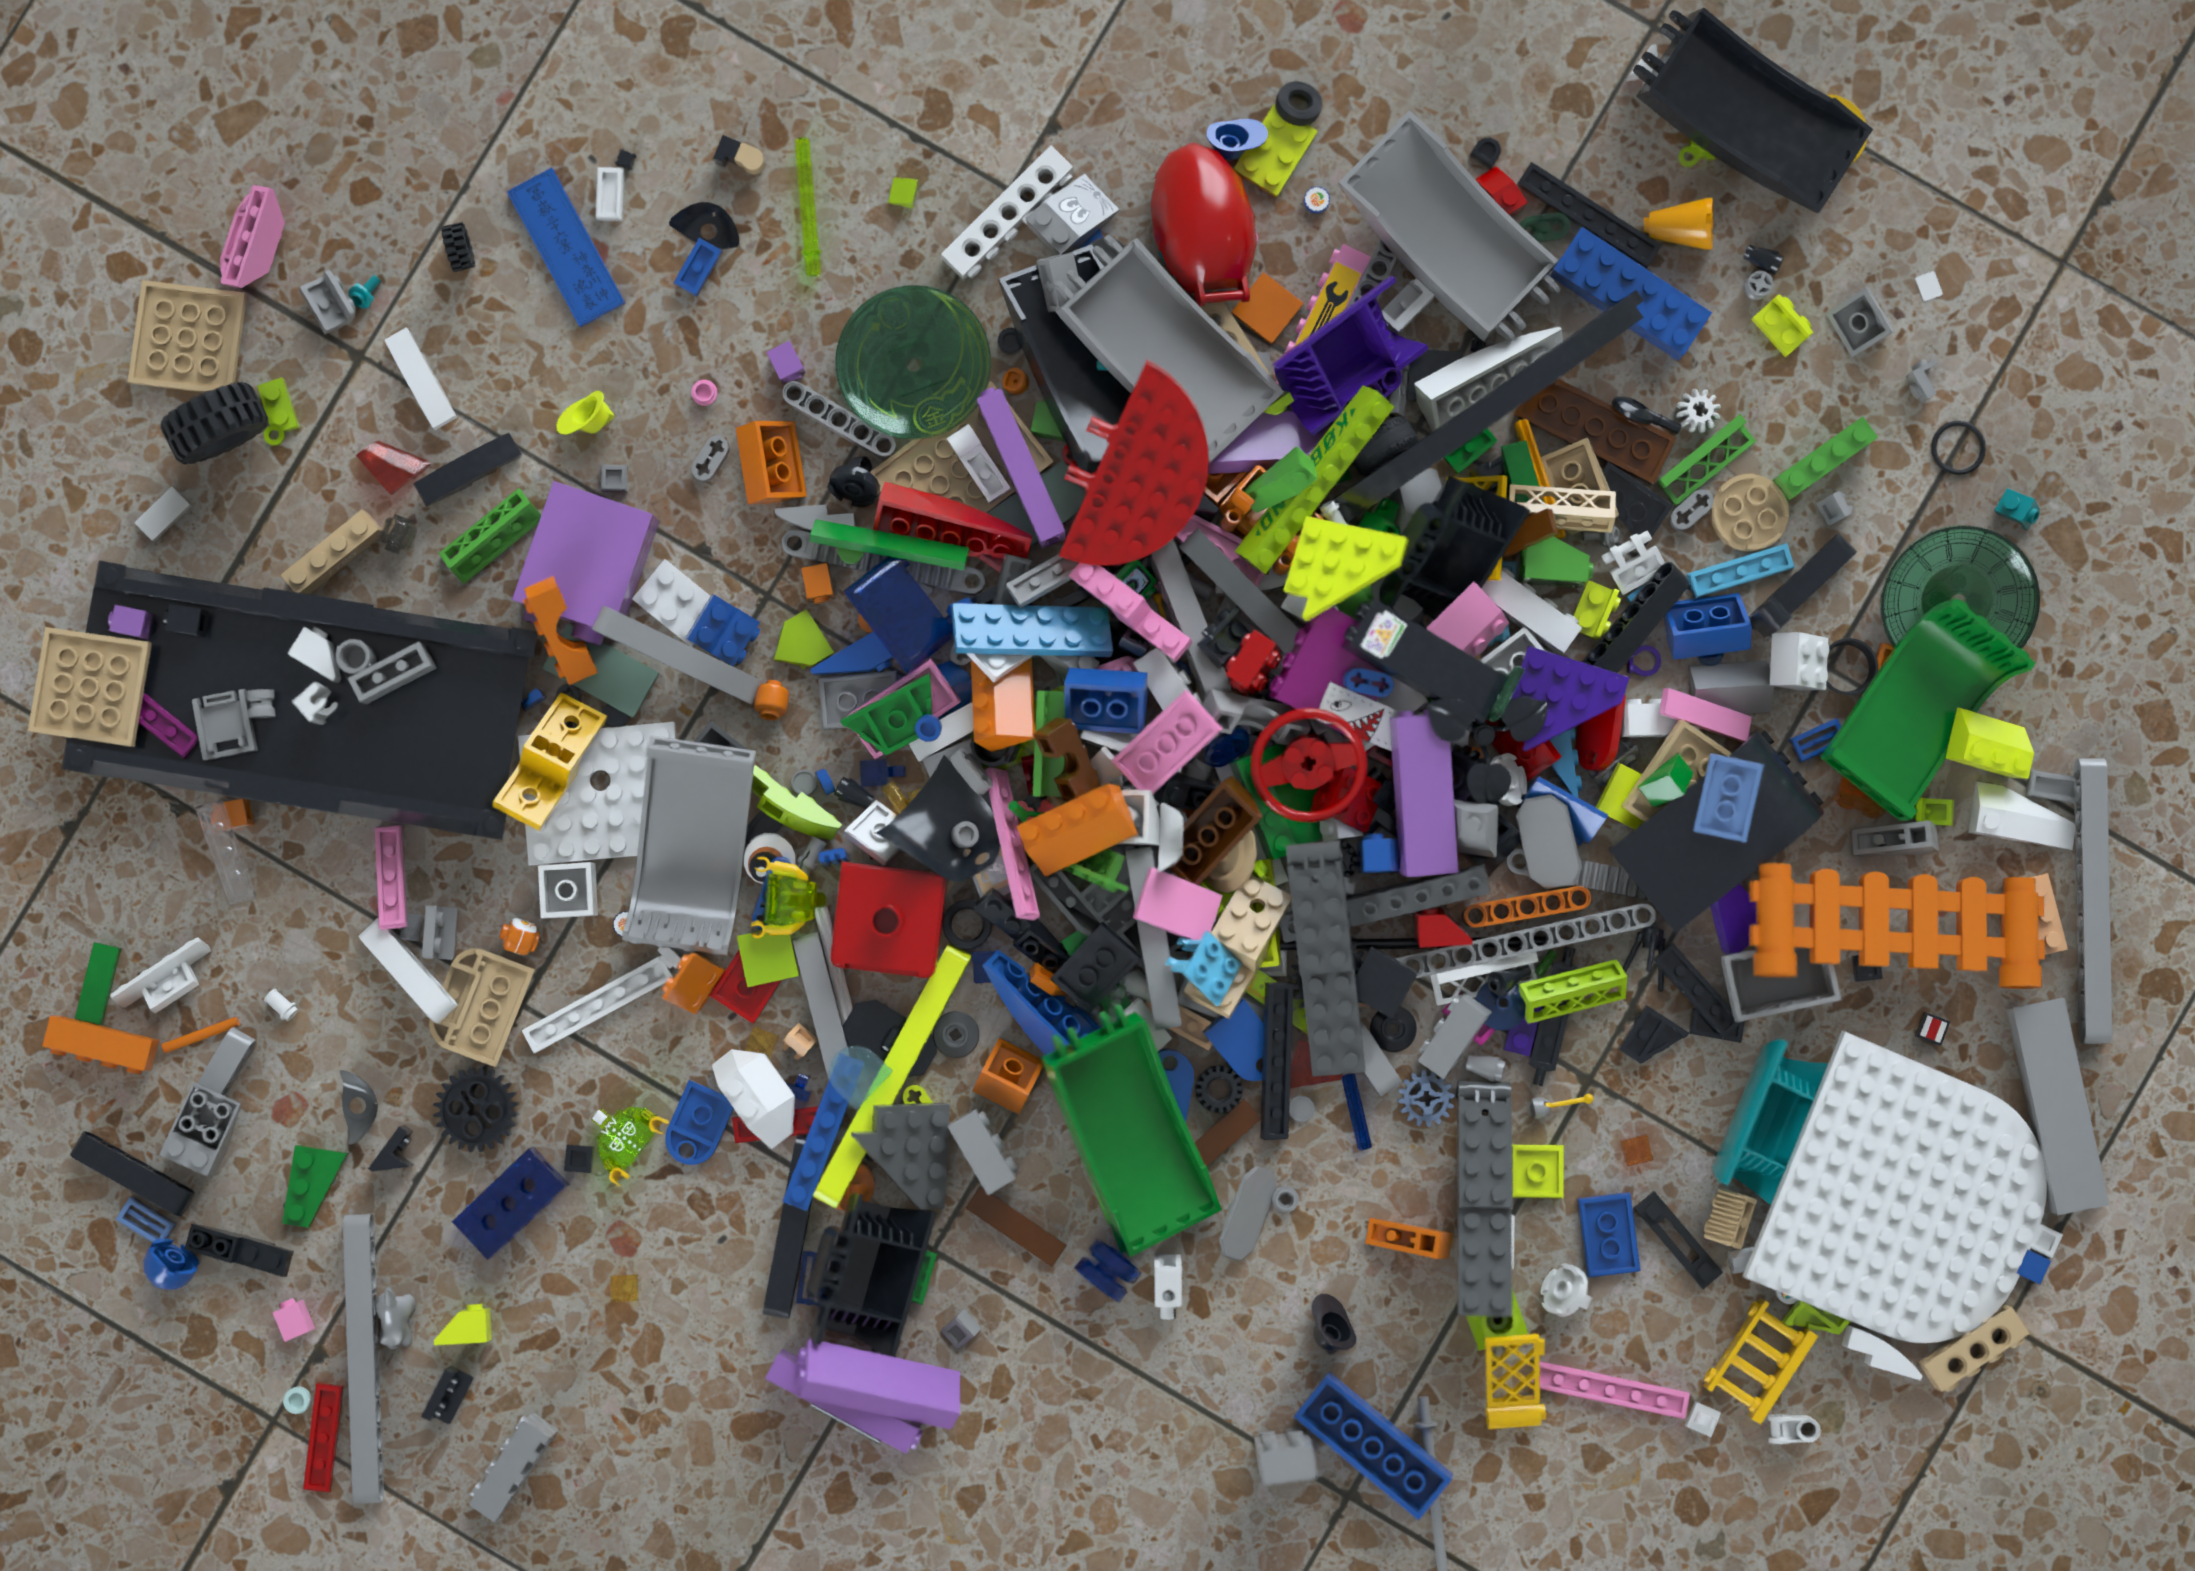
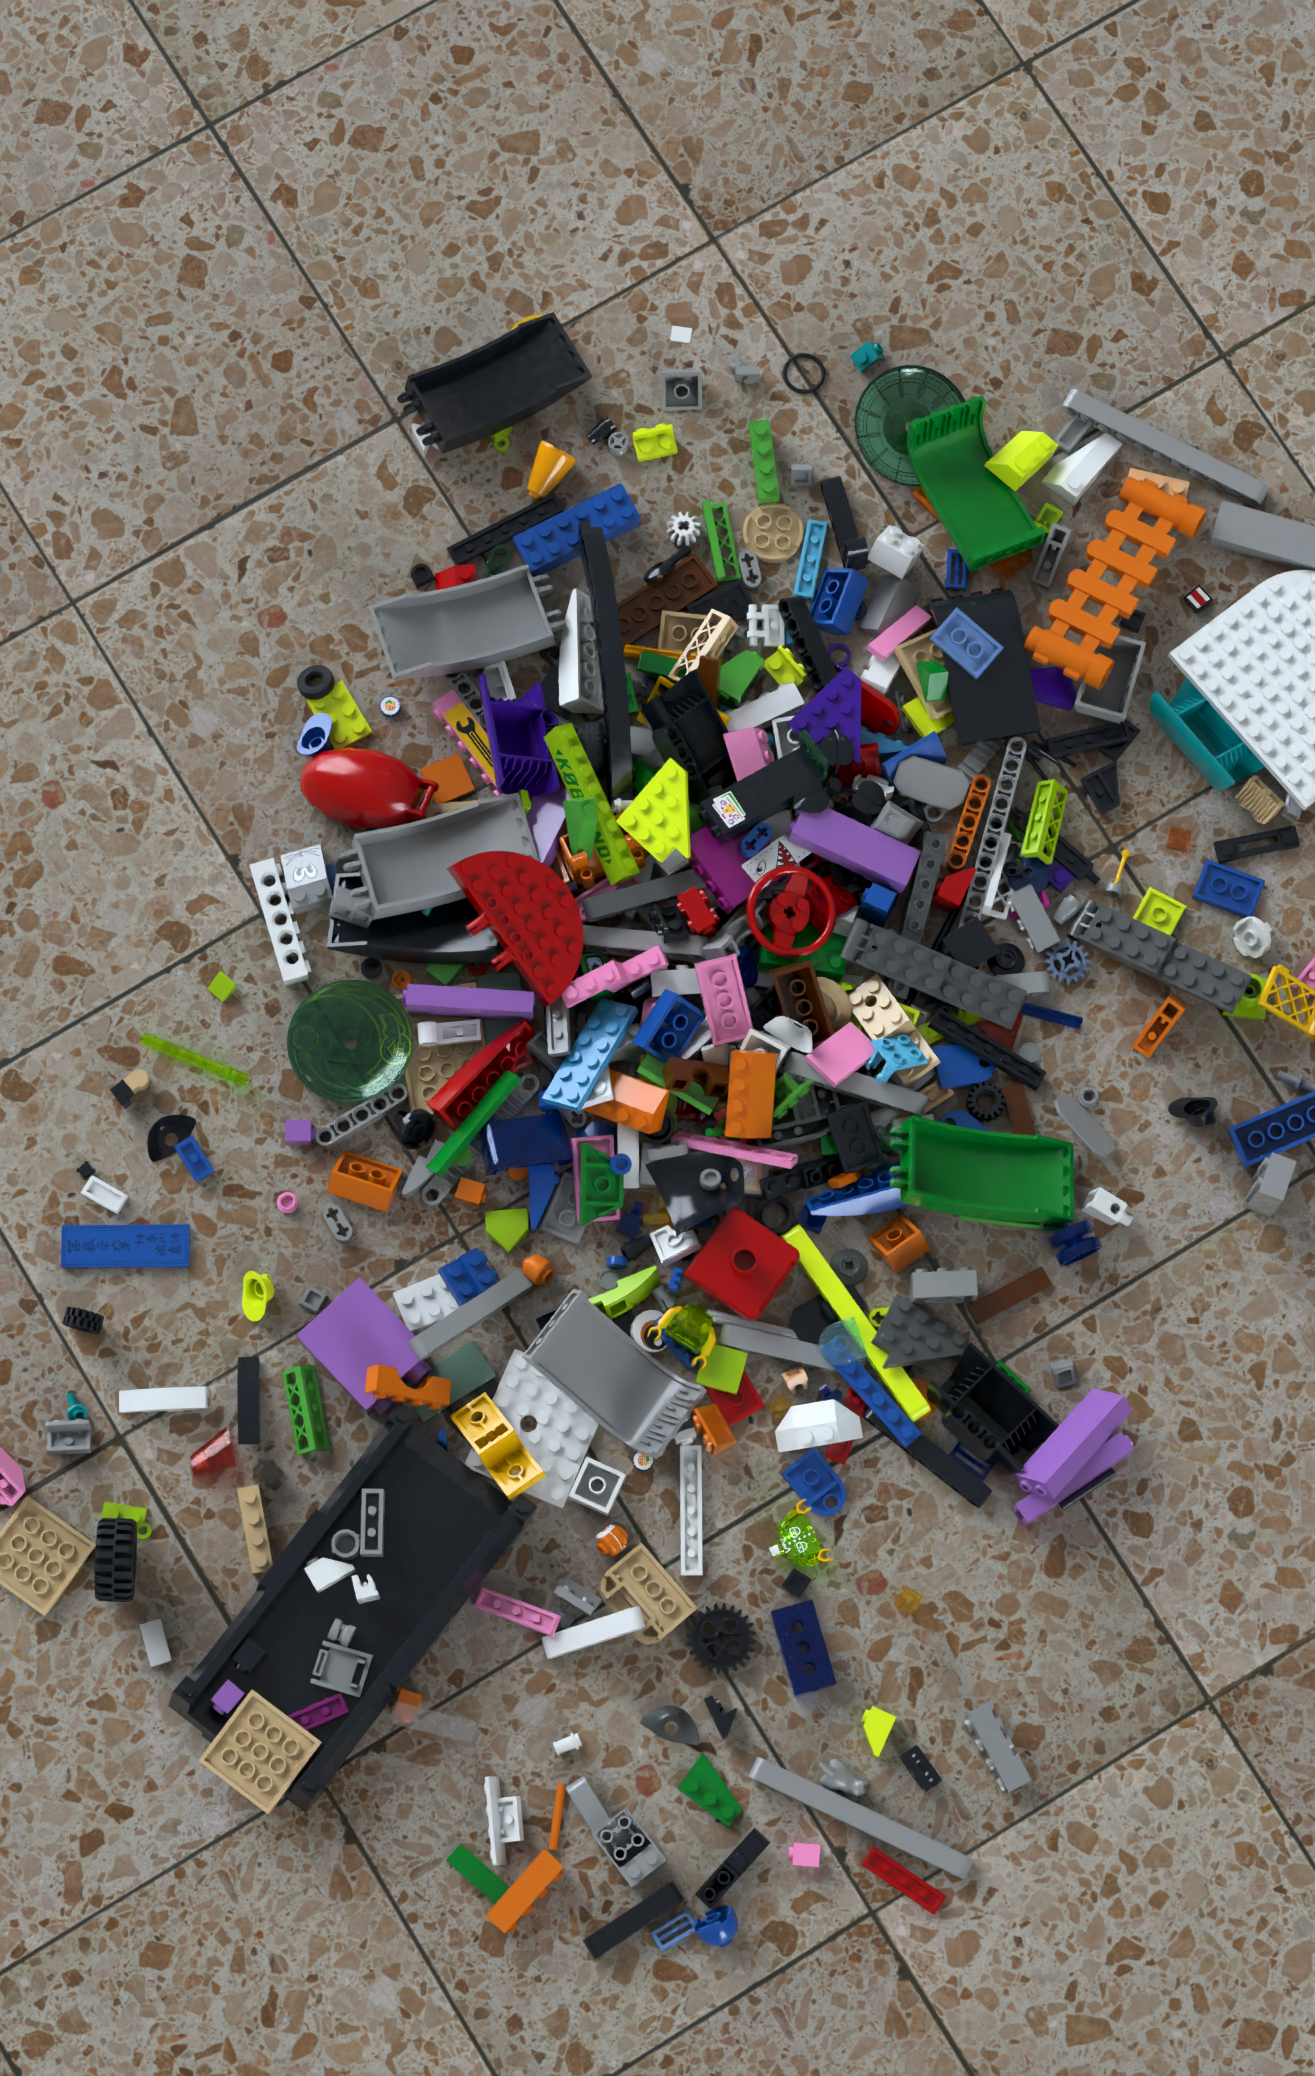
camera: 65 degrees left, 10 degrees down
light aqua tile [283,1386,312,1414] -> none
black tyre [1826,638,1878,695] -> none

